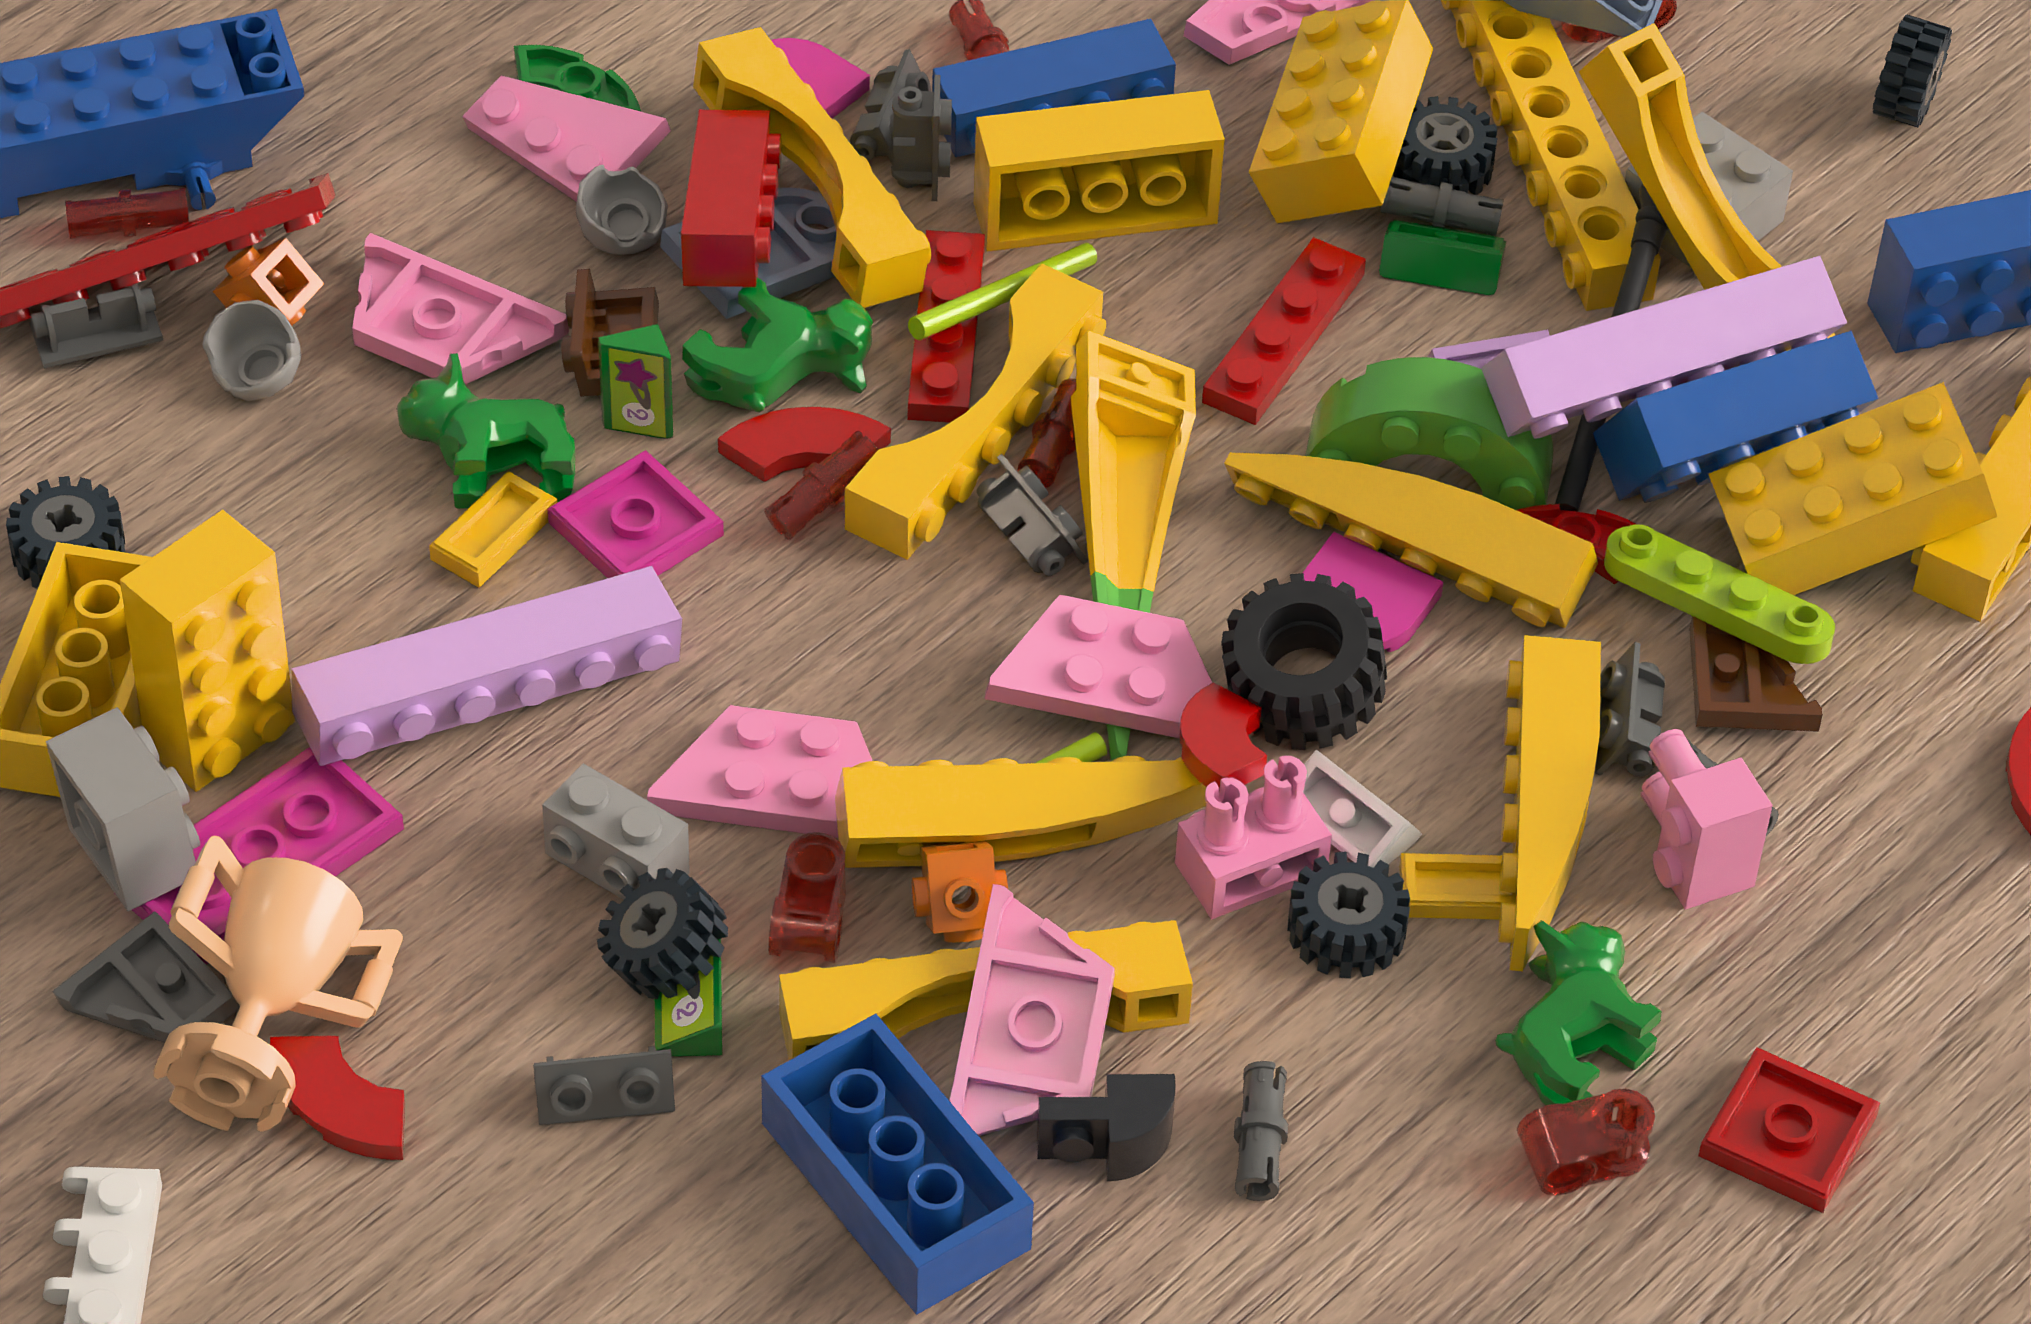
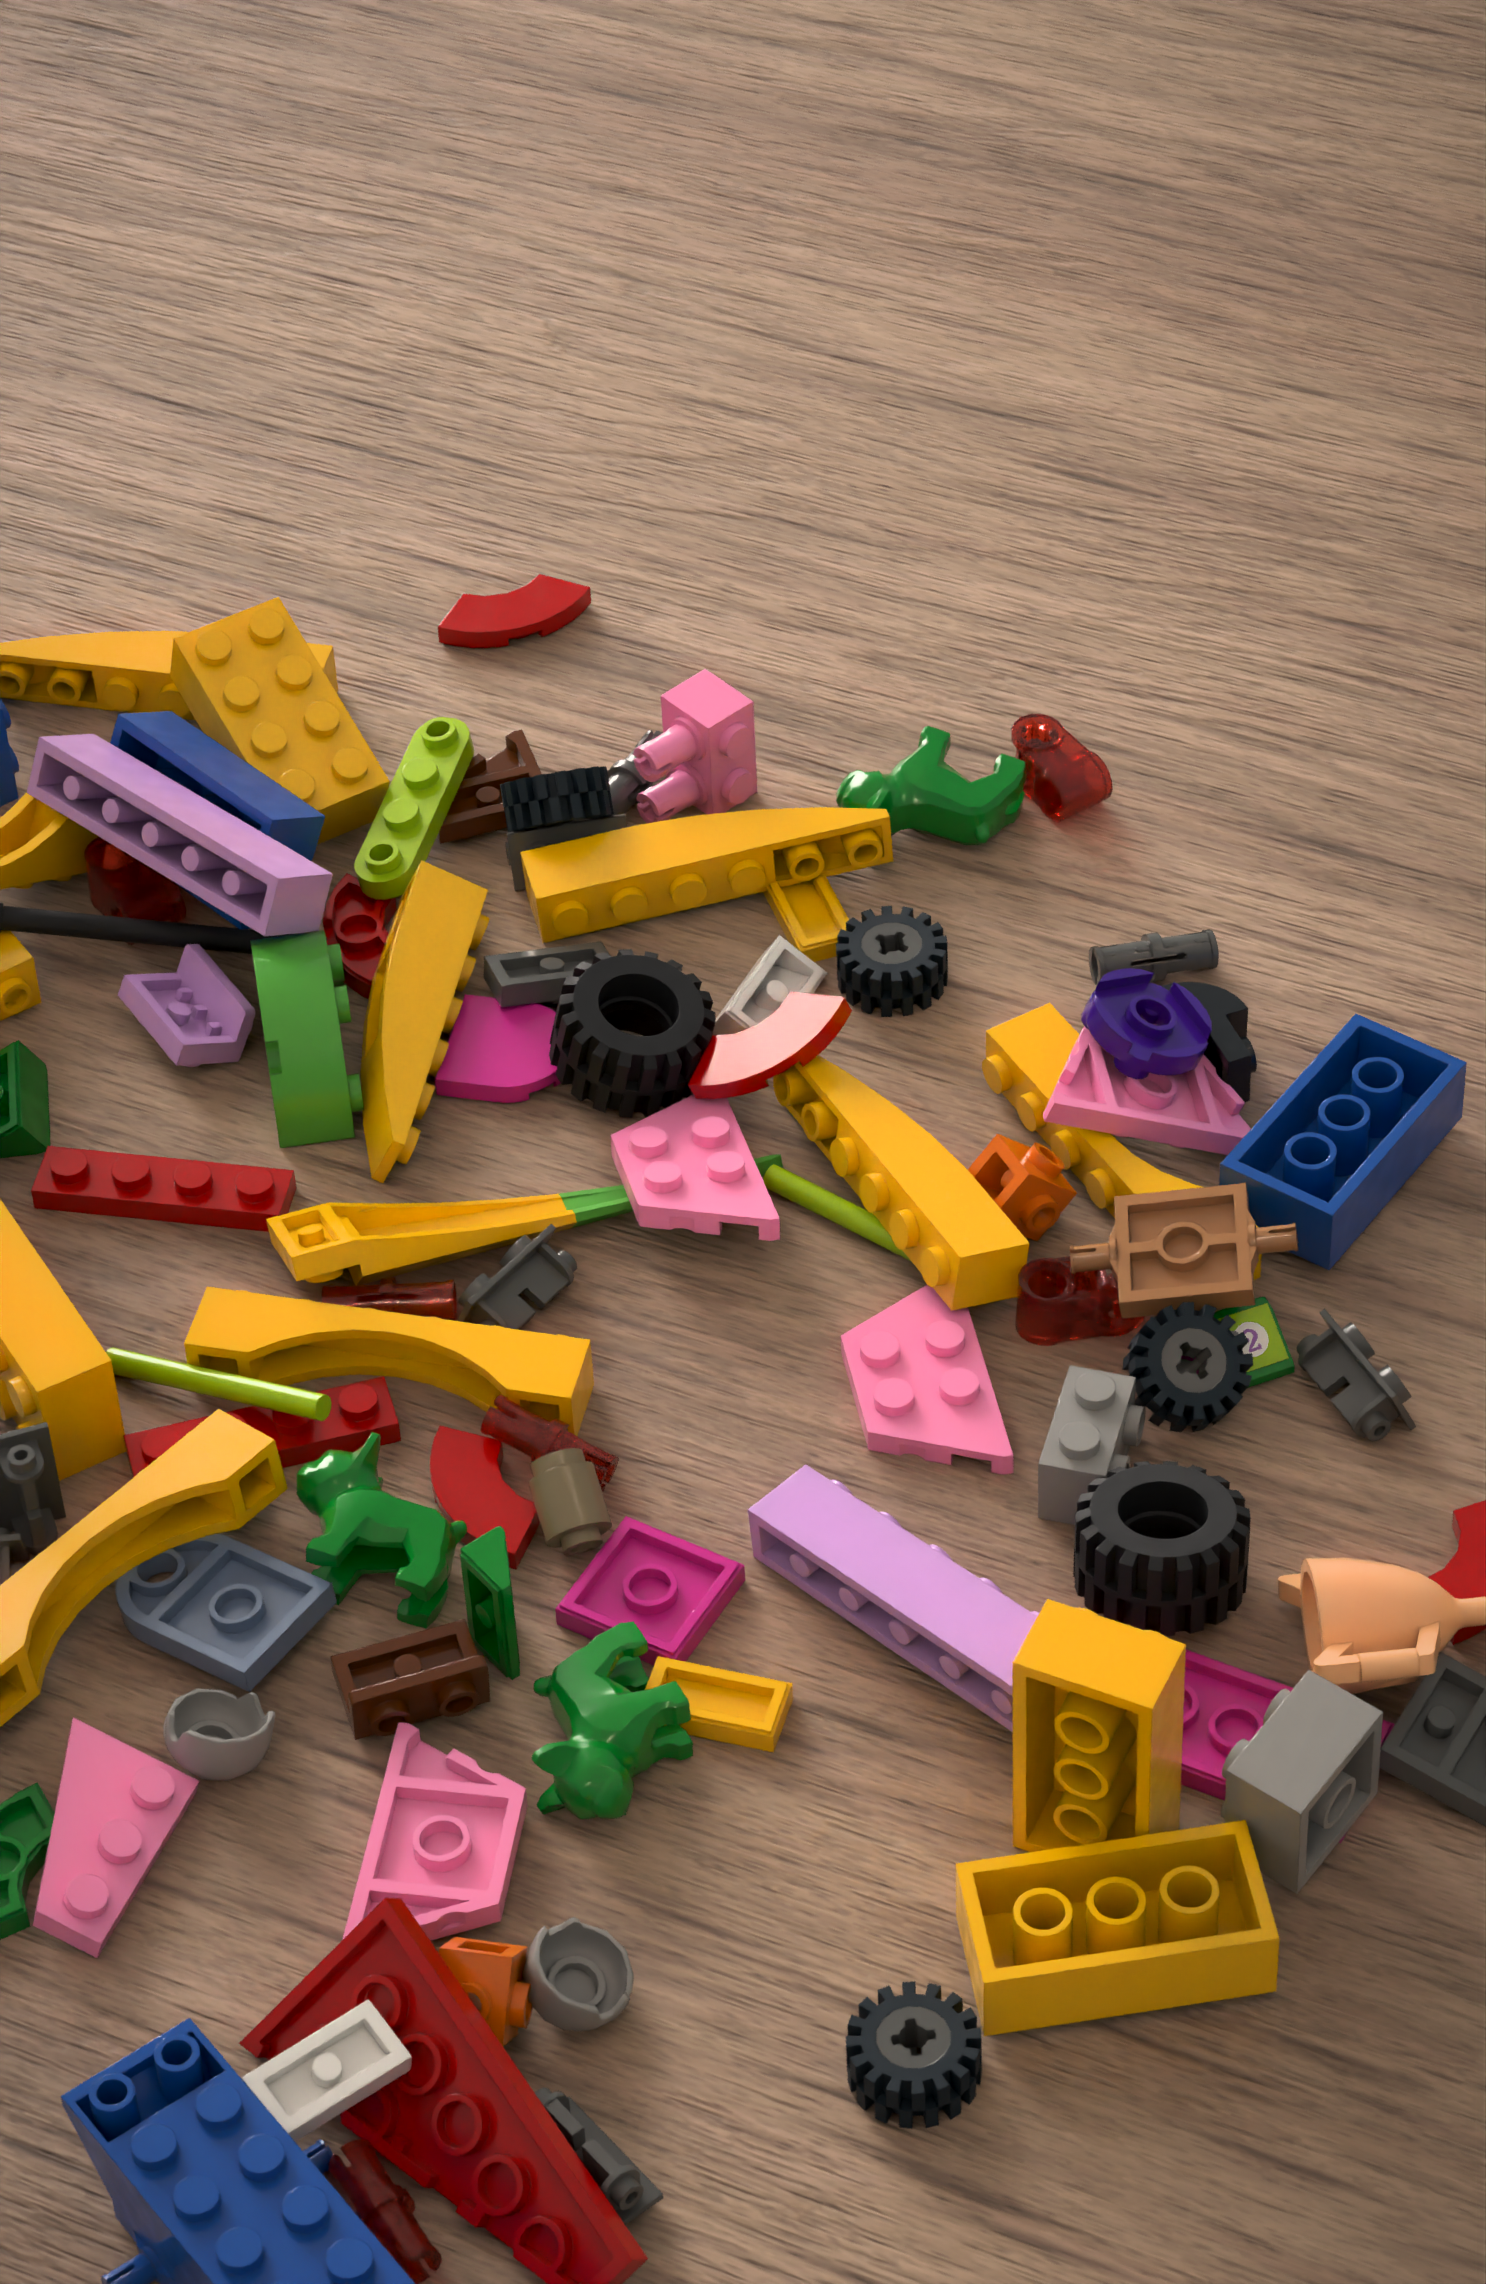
camera: 105 degrees left, 5 degrees down
red brick [681,110,782,287] -> none
bright pink brick [1175,756,1332,920] -> none
red tile [1698,1047,1880,1213] -> none
none -> white plate [242,1999,412,2142]
none -> dark grey plate [483,941,610,1007]
none -> black wheel [500,766,615,832]
none -> dark tan brick [528,1448,612,1555]
none -> medium nougat plate [1070,1183,1298,1318]
none -> black tyre [1073,1461,1251,1636]
none -> dark purple plate [1081,968,1212,1079]

